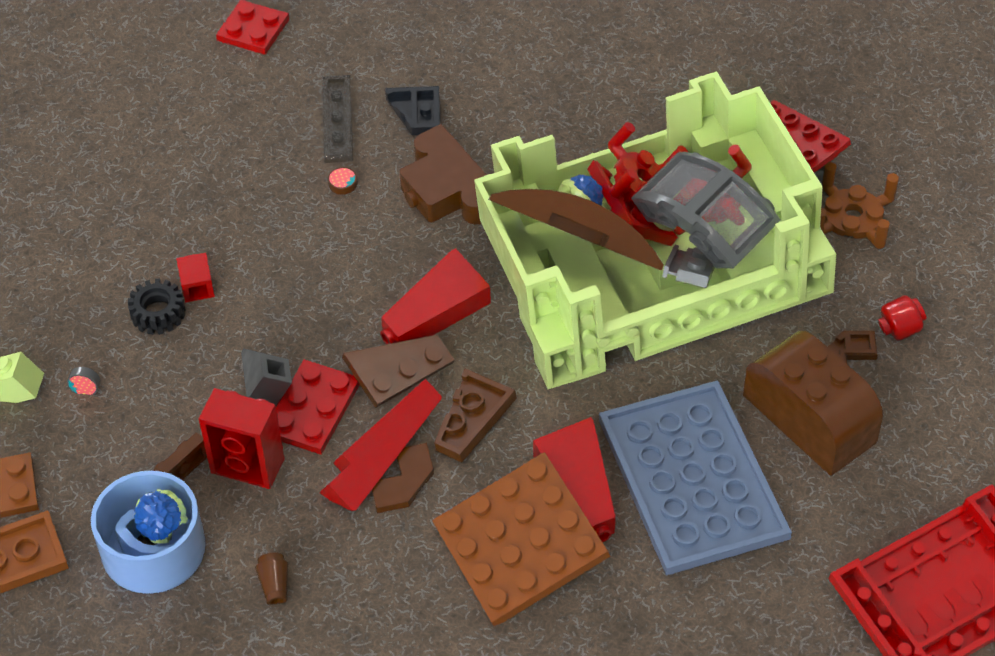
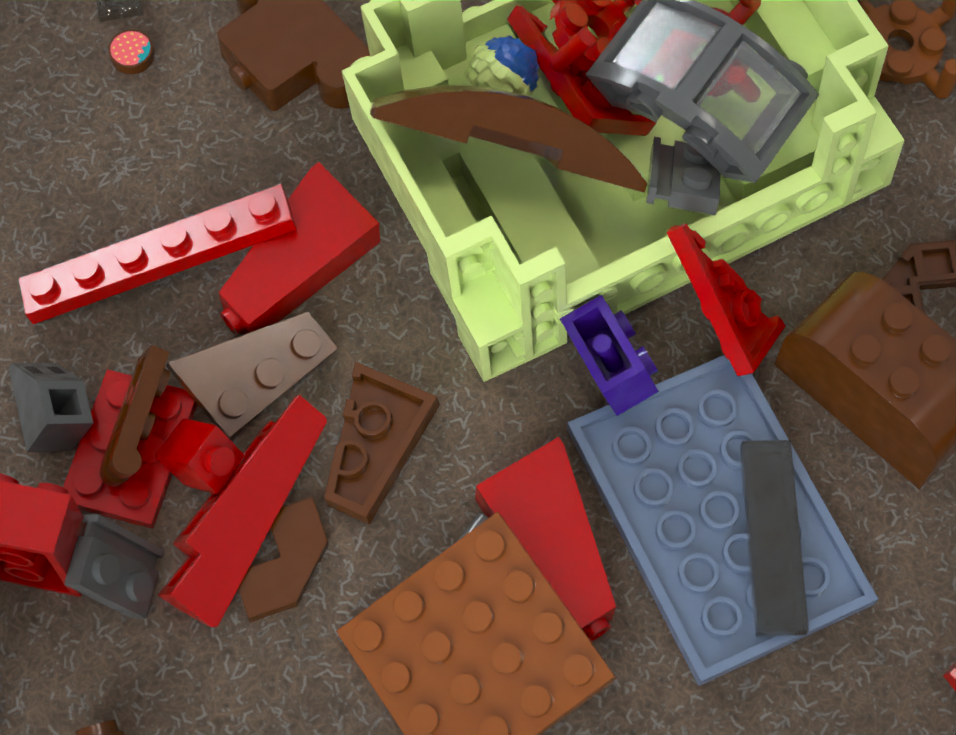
camera: 10 degrees left, 15 degrees up
none -> plate [19,184,297,324]
none -> dark grey plate [64,514,164,619]
none -> reddish brown plate [99,345,170,487]
none -> red brick [155,418,245,494]
none -> dark purple brick [560,294,659,416]
none -> red wing [666,223,786,376]
none -> clear smoke tile [740,440,809,636]

